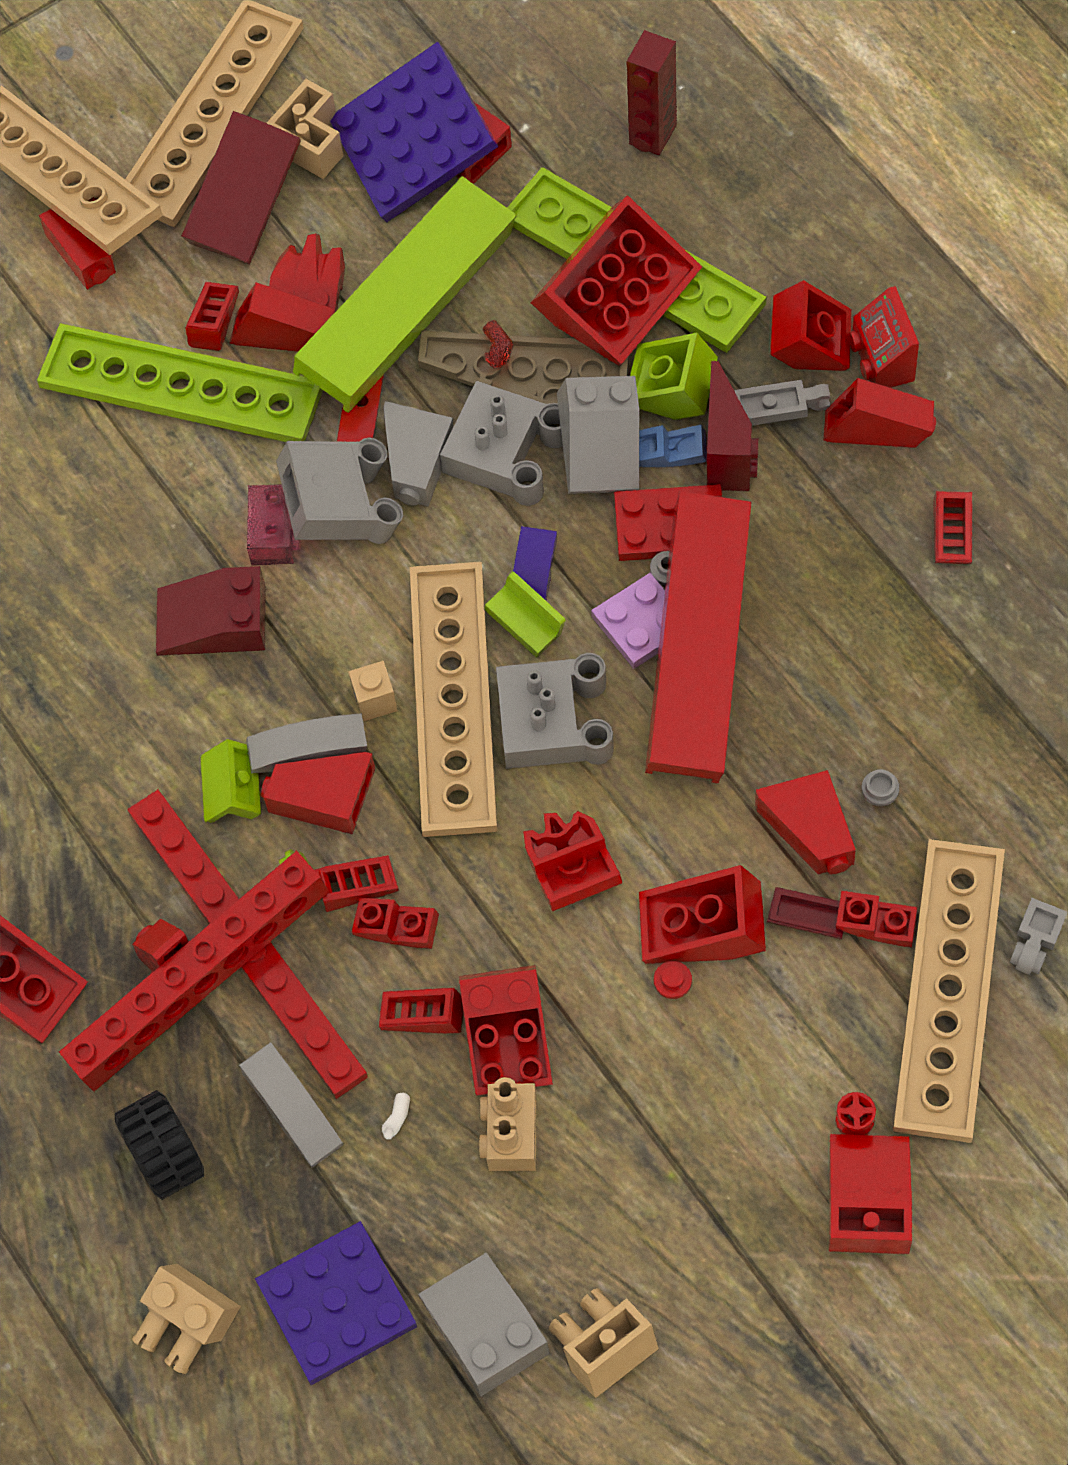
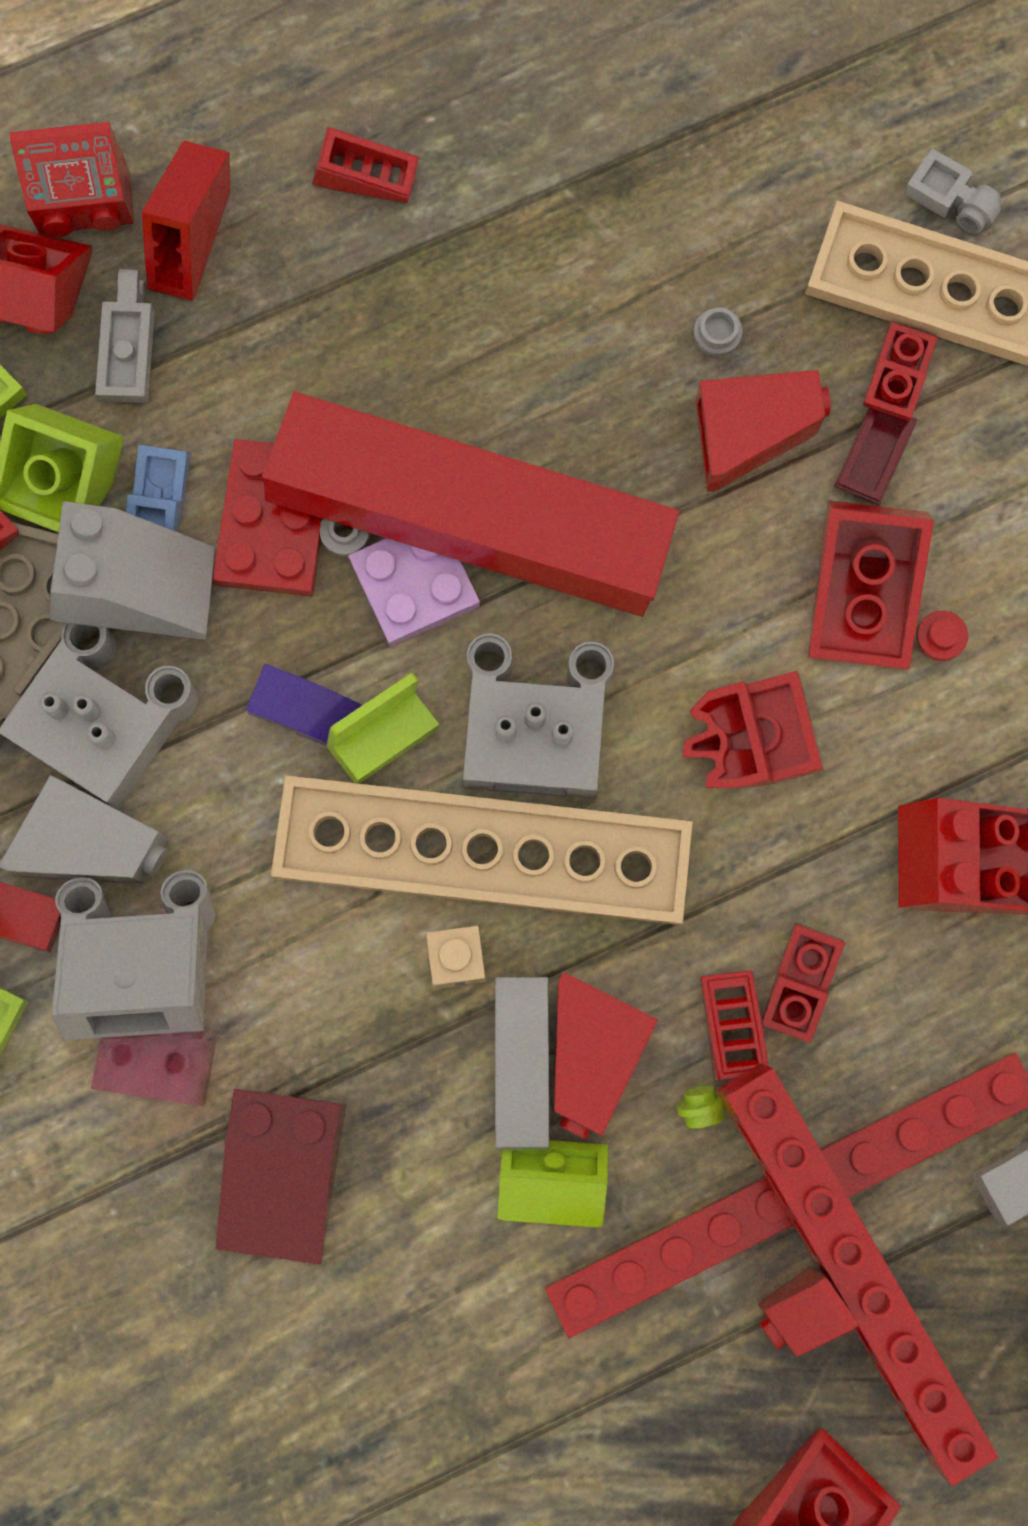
camera: 85 degrees left, 15 degrees up
red slope [379,988,463,1034] -> none
dark red slope [707,361,759,491] -> none

